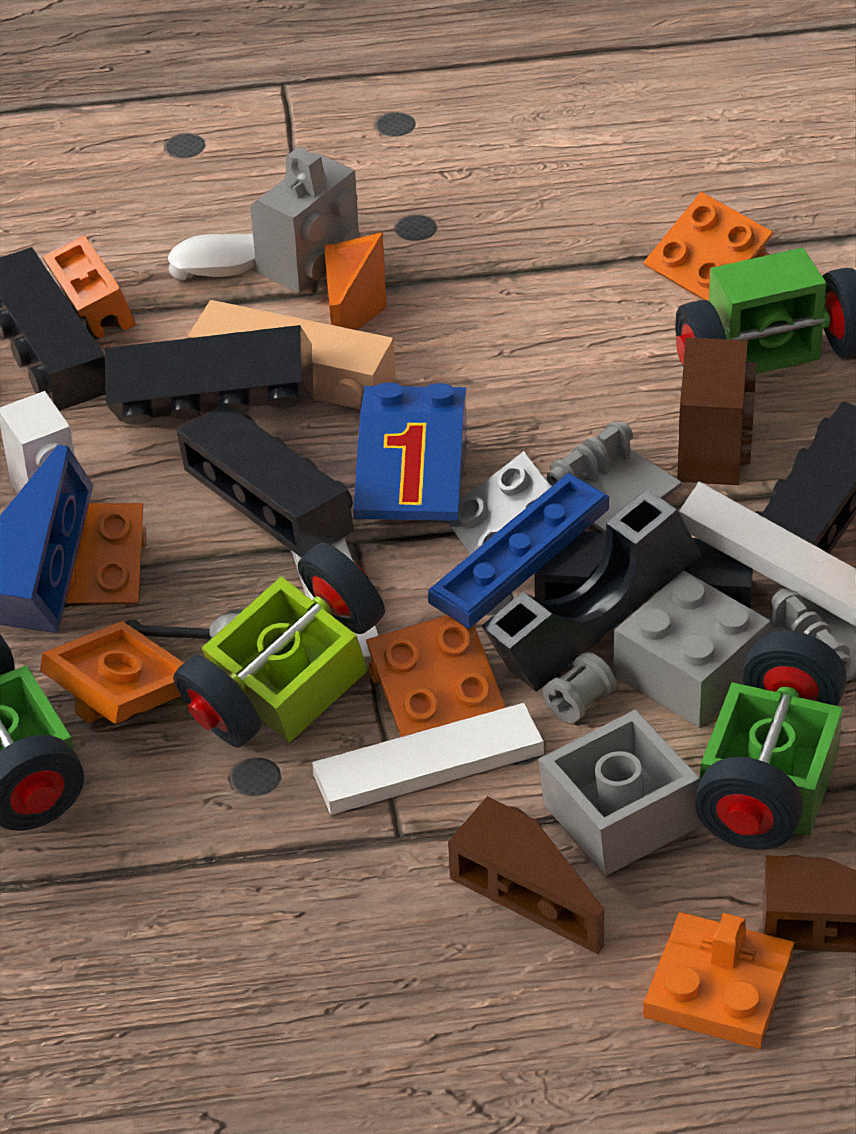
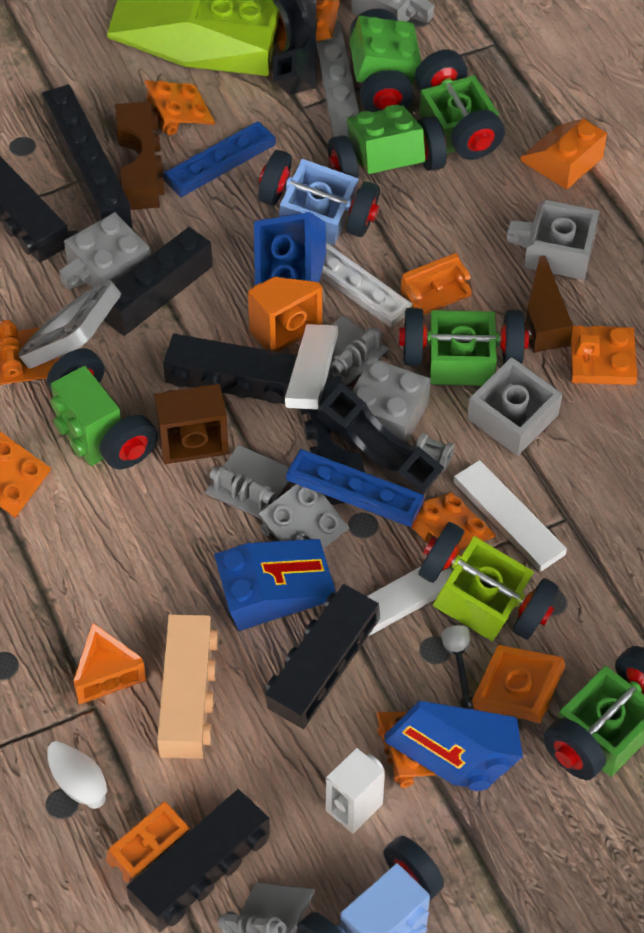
camera: 110 degrees left, 10 degrees up
black brick [105,325,314,425] -> none
light grey hinge [250,147,360,294] -> none
reddish brown slope [448,796,604,954] -> none

